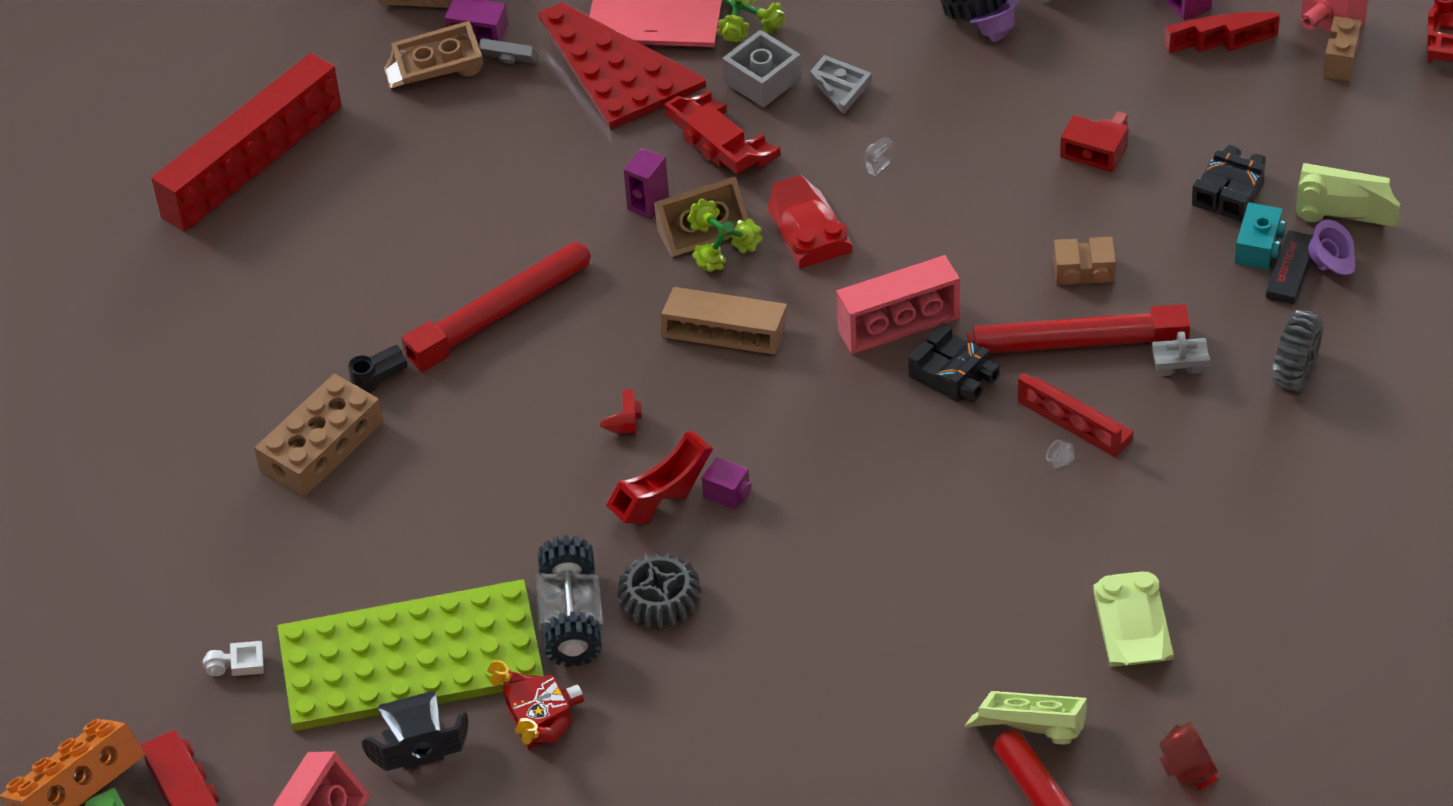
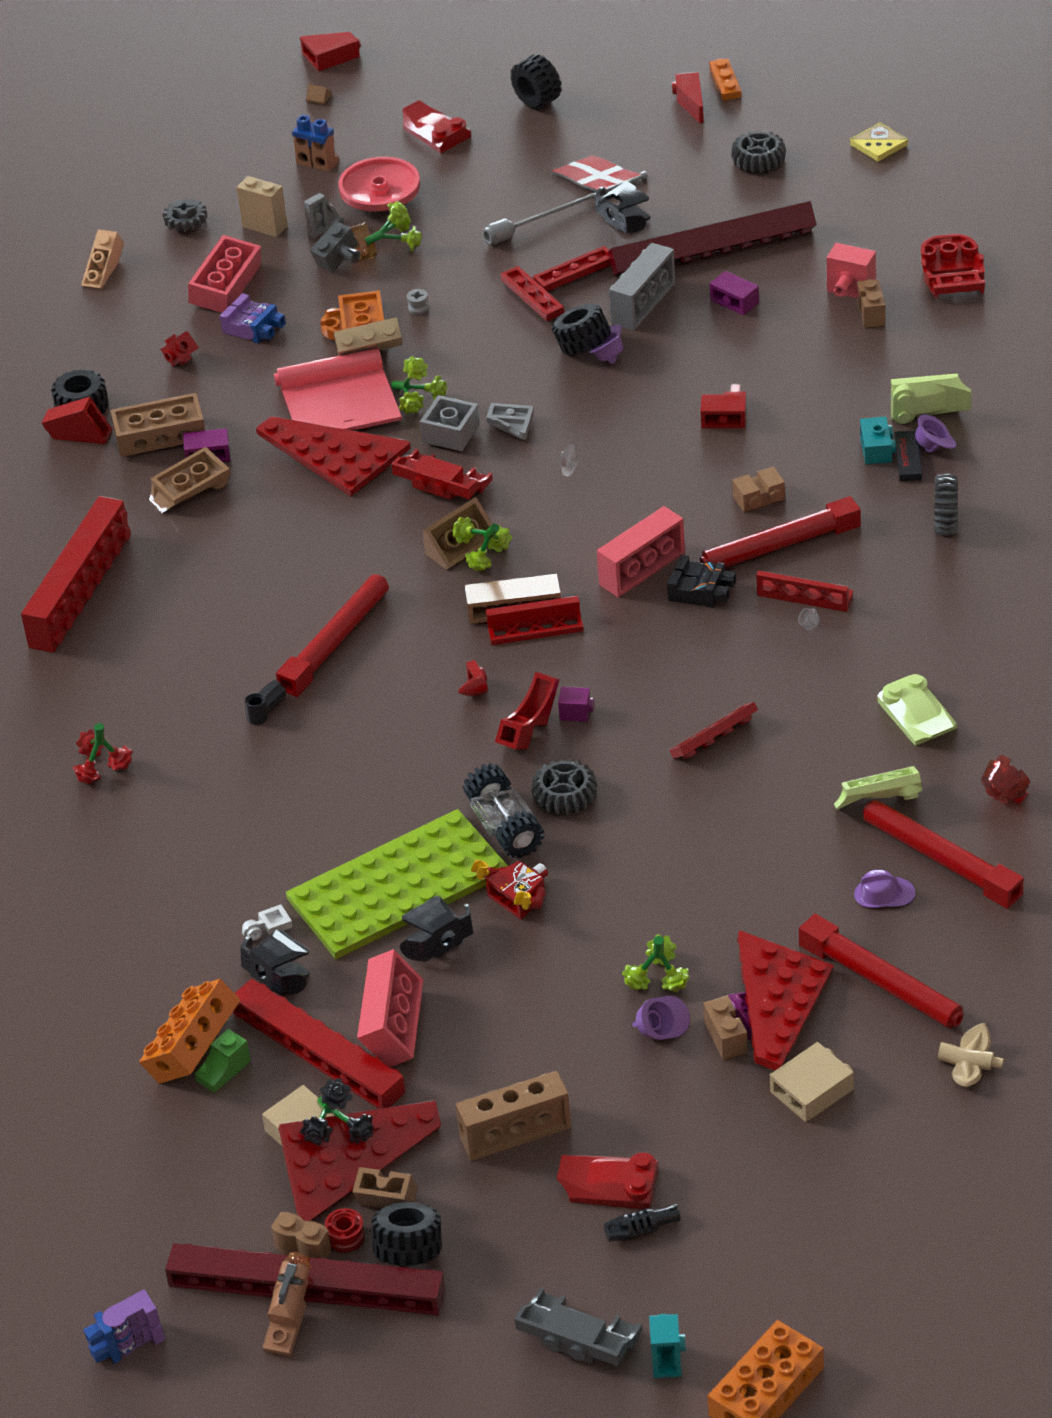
camera: 20 degrees left, 5 degrees down
medium nougat brick [254,373,383,497] -> none
light grey plate [479,39,539,64] -> none
magenta brick [623,148,669,219] -> none
red slope [767,175,853,269] -> none
light grey hips [1152,332,1210,376] -> none
red slope [1164,12,1280,54] -> none
black hips [1192,145,1266,222] -> none
none -> red plant [73,723,133,784]
none -> black piece [240,929,309,996]
none -> red fence [486,596,584,645]
none -> red plate [669,702,758,759]

